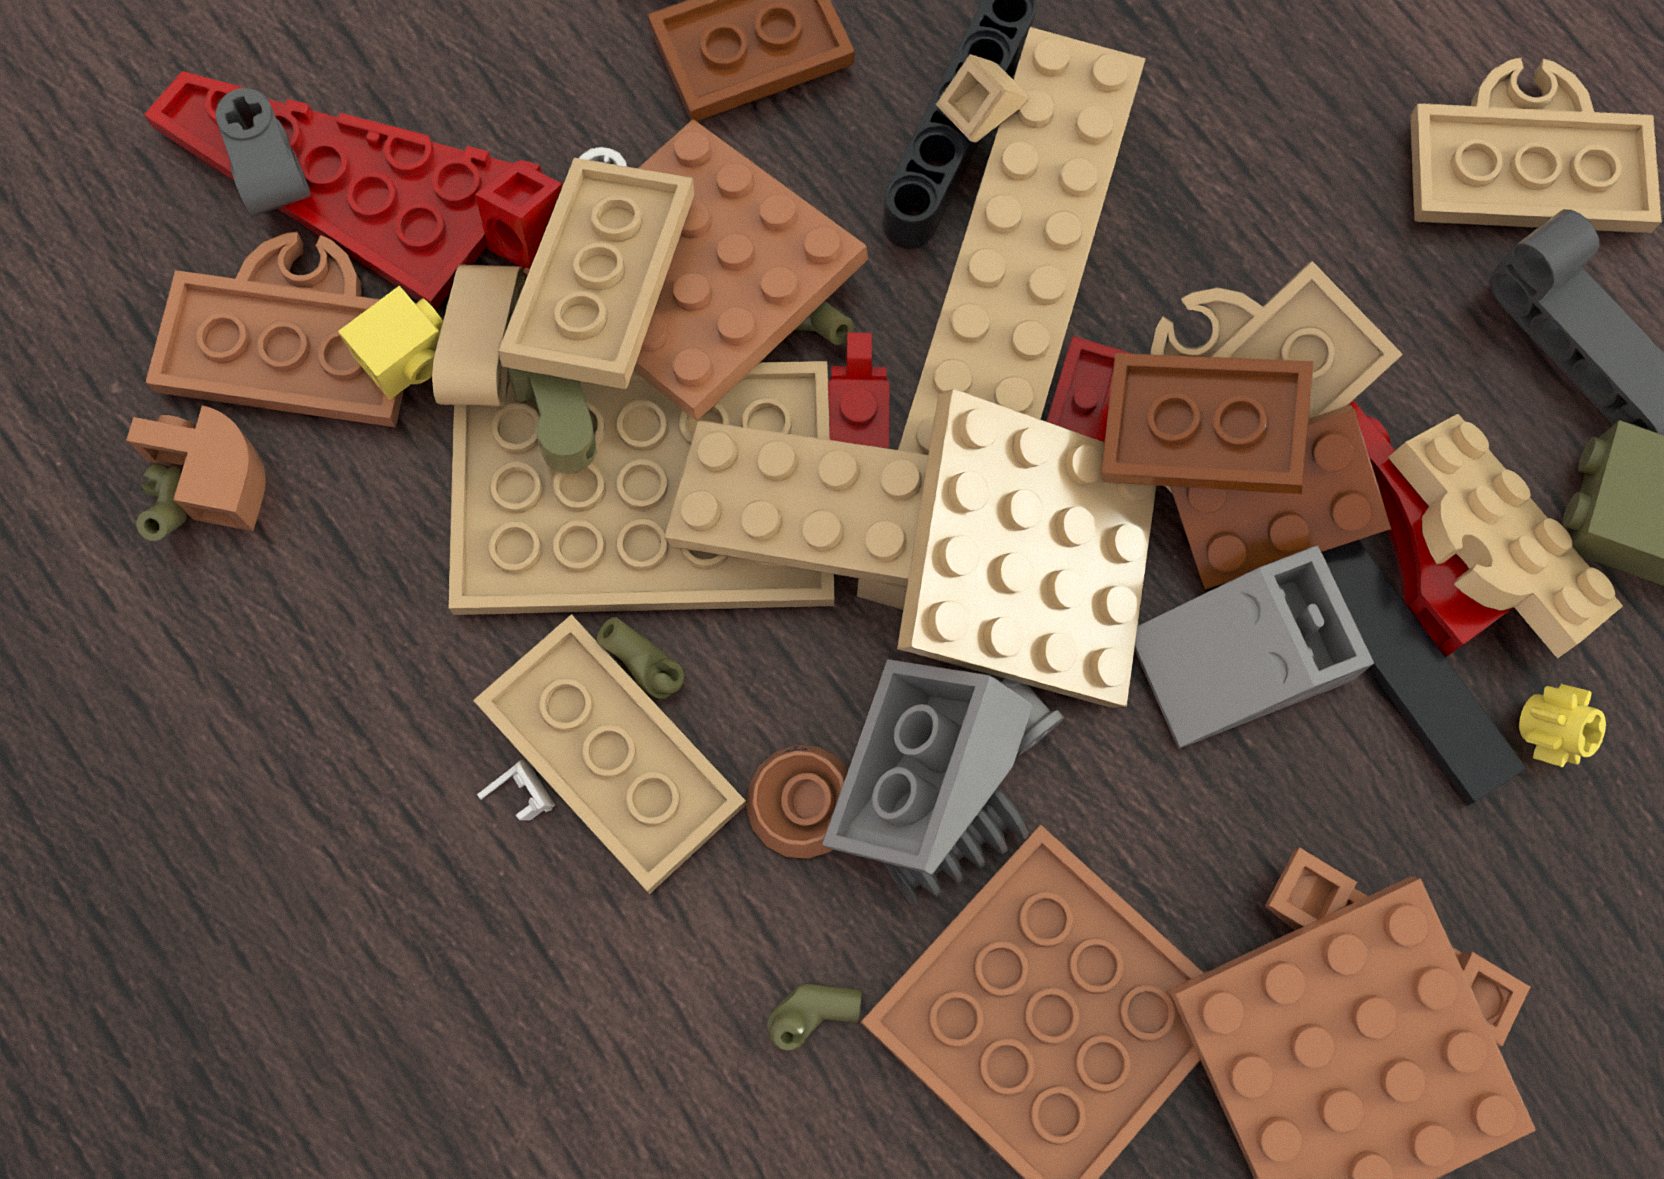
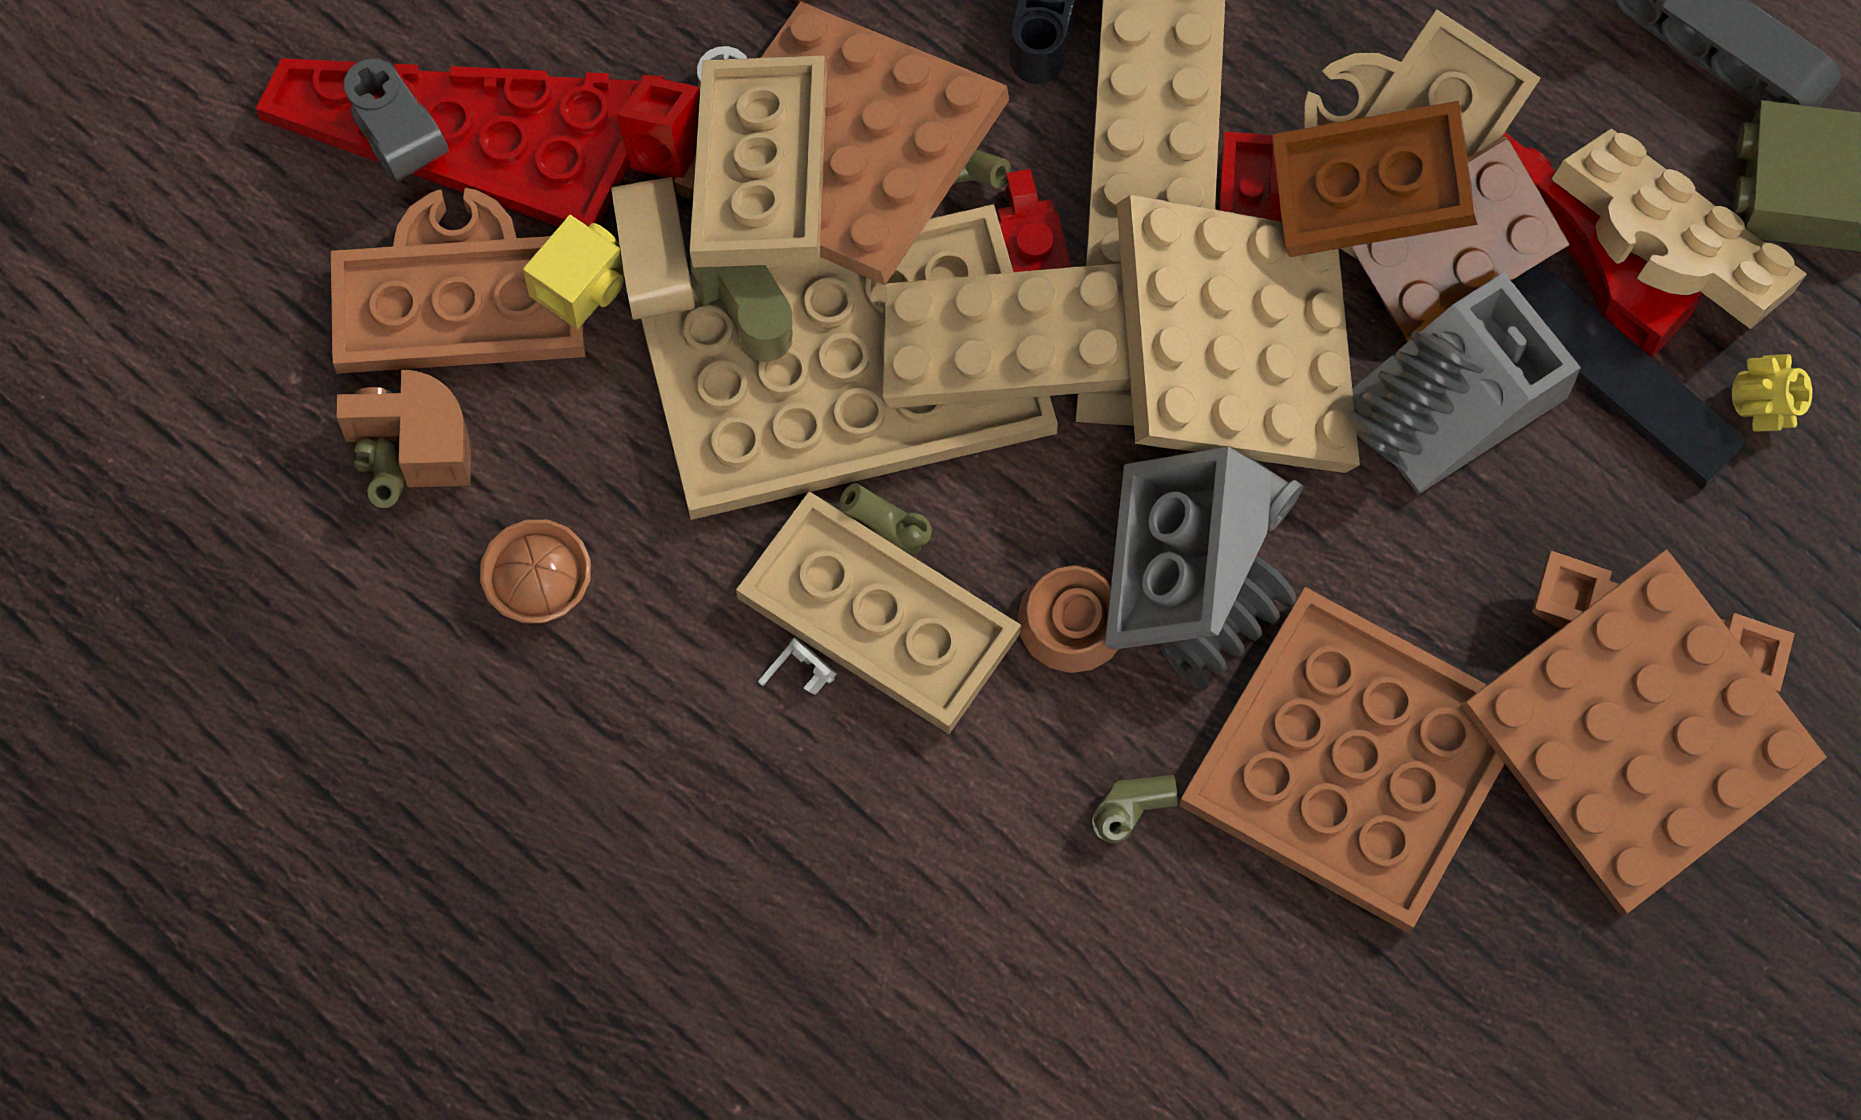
camera: 10 degrees left, 5 degrees down
none -> nougat hat [480,519,591,624]
none -> dark grey piece [1347,330,1485,472]

